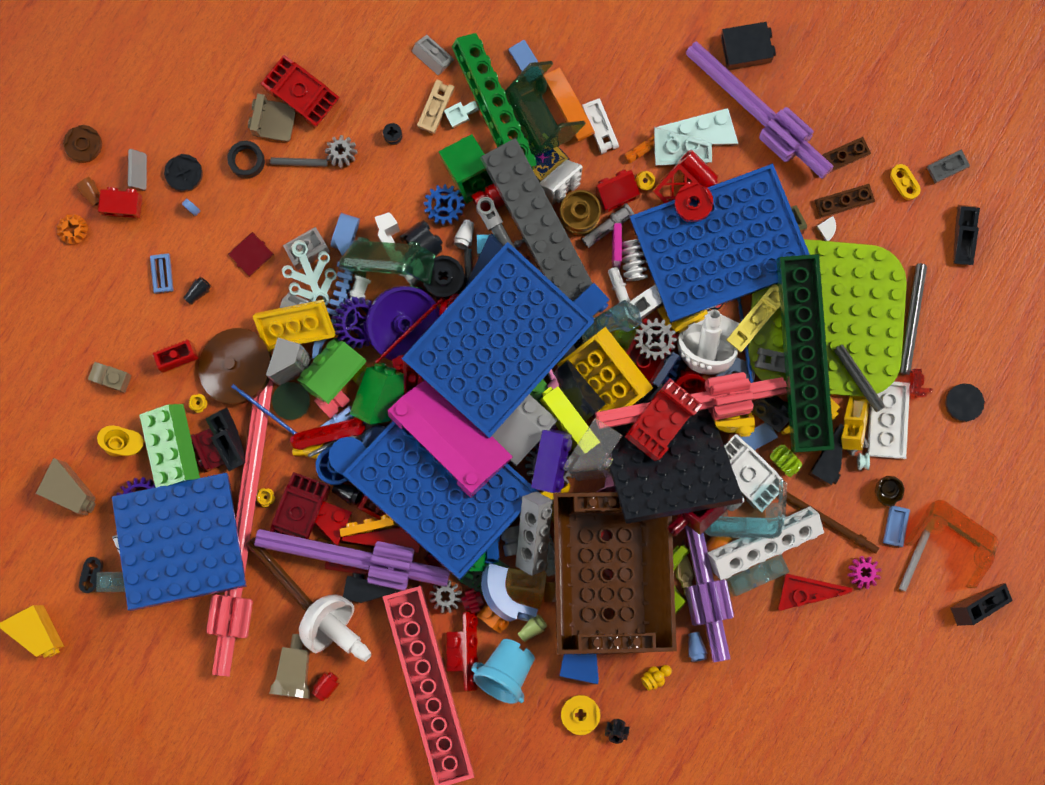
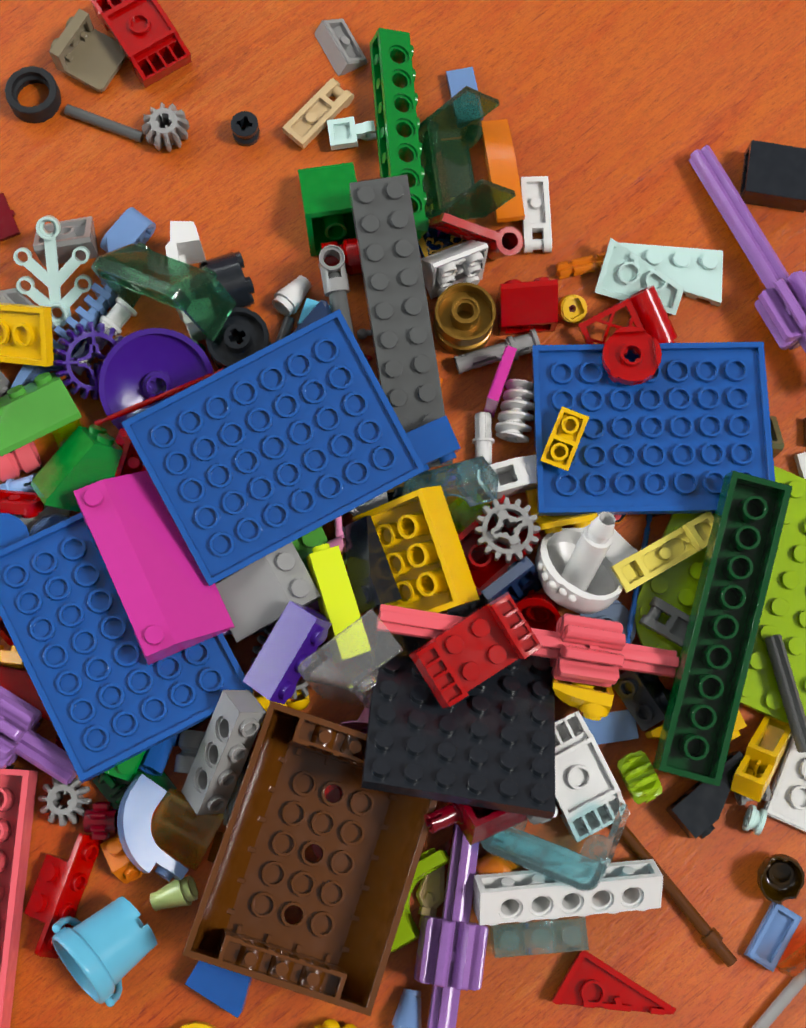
camera: 15 degrees right, 5 degrees down
blue gear [424,184,465,226] -> none
dark pink gear [848,556,881,589] -> none
none -> red piece [429,213,523,260]
none -> yellow slope [540,407,589,471]

